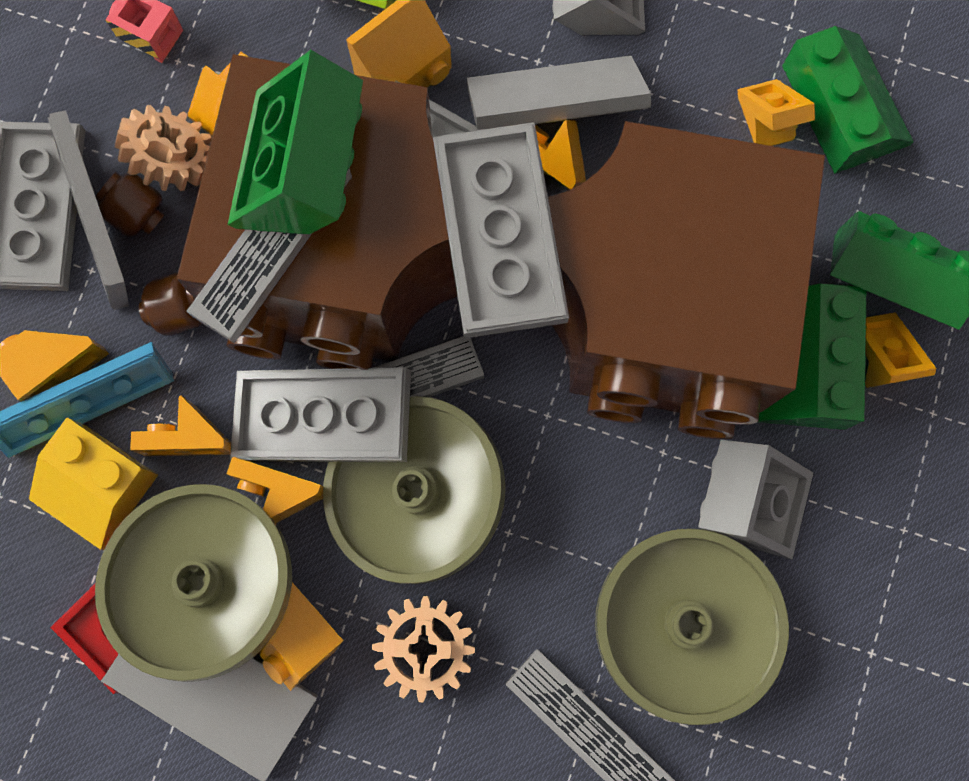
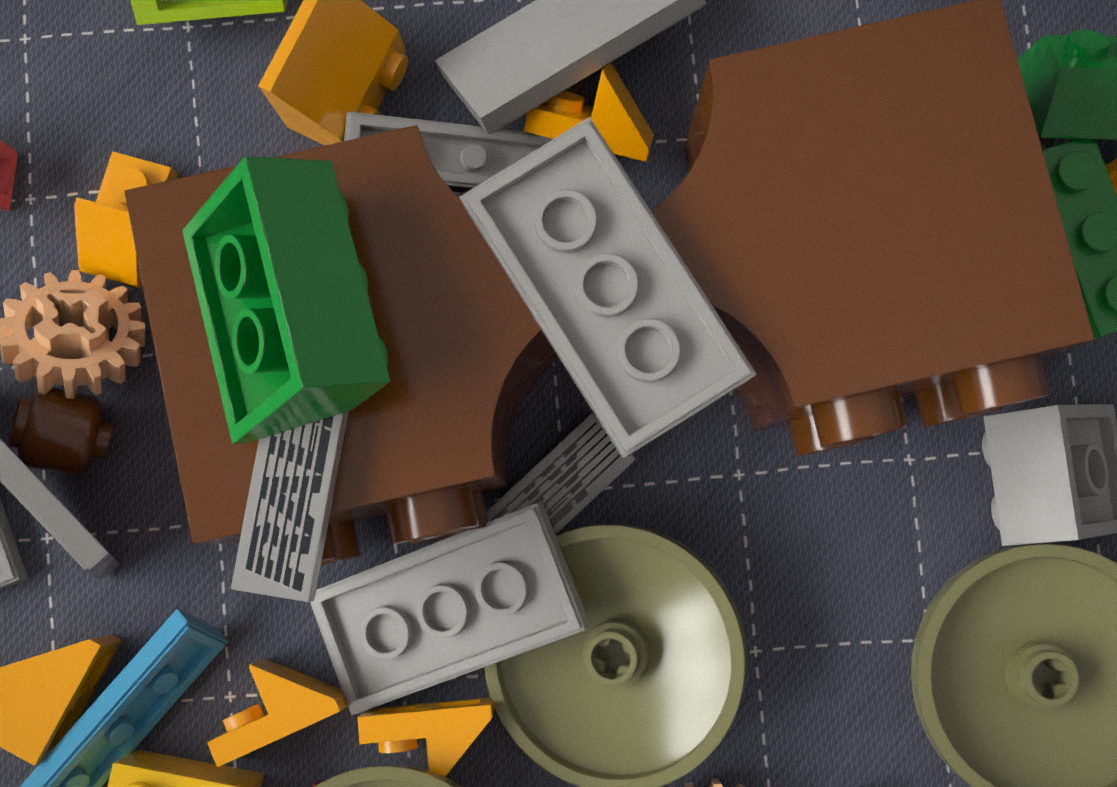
camera: 15 degrees left, 5 degrees up
reddish brown head [139,273,202,336] -> none

